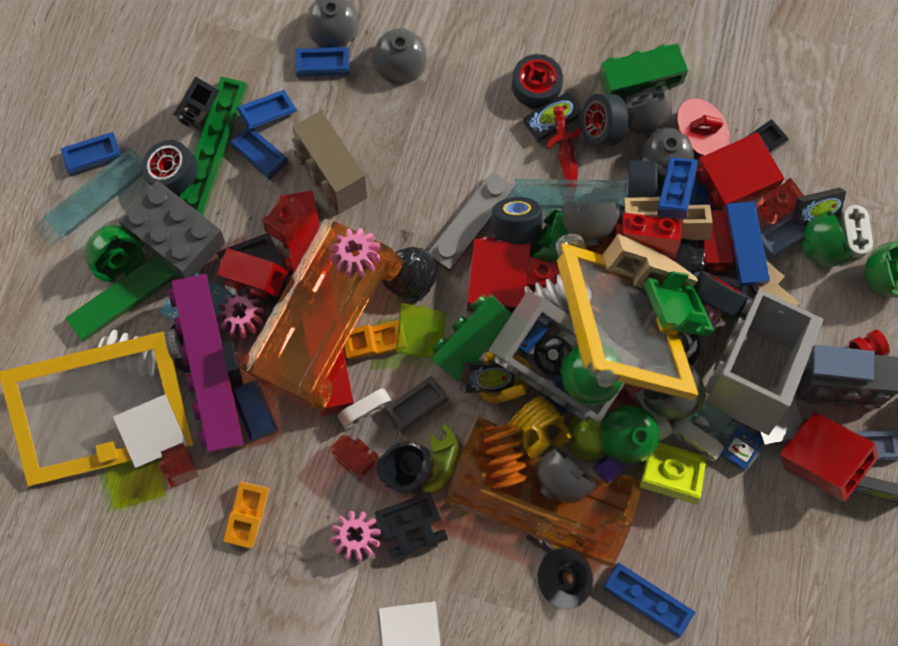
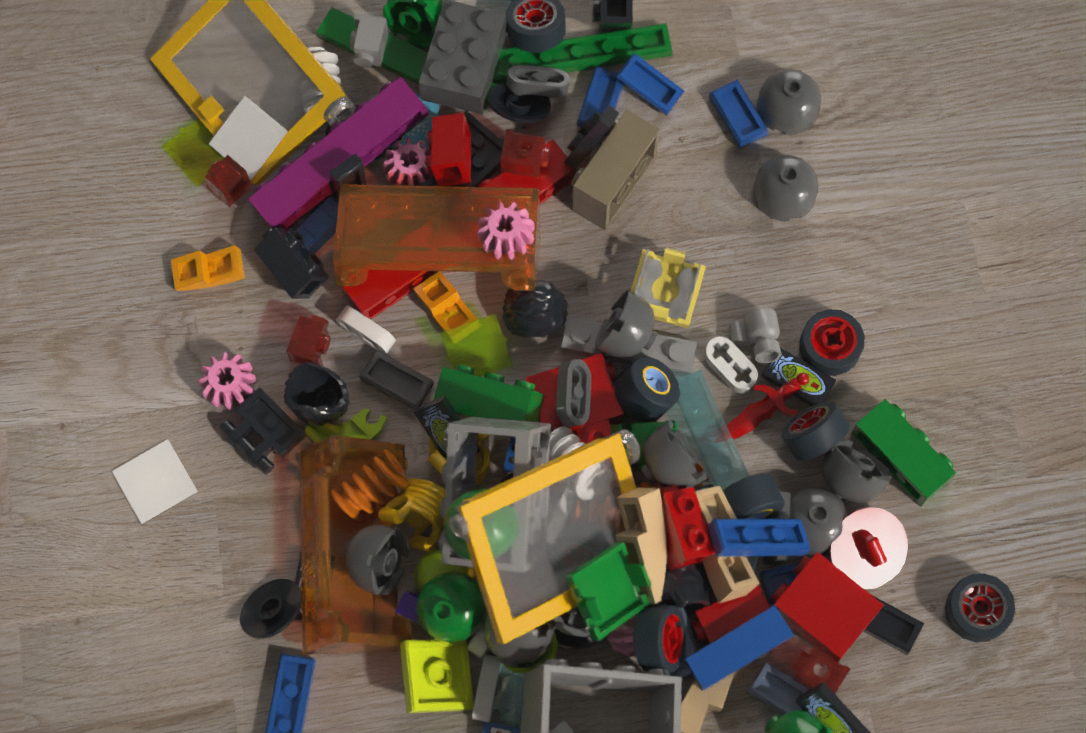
camera: 70 degrees right, 0 degrees up
none -> black brick [254,227,329,299]
none -> light grey brick [350,13,389,67]
none -> black dish [488,82,551,123]
none -> dark grey plate [506,65,570,98]
none -> dark grey plate [556,359,591,427]
none -> black plate [564,105,619,170]
none -> dark grey cylinder [595,290,657,358]
none -> piece [630,247,706,329]
none -> white beam [705,337,758,394]
none -> light grey piece [729,308,782,363]
none -> wheel [945,573,1016,642]

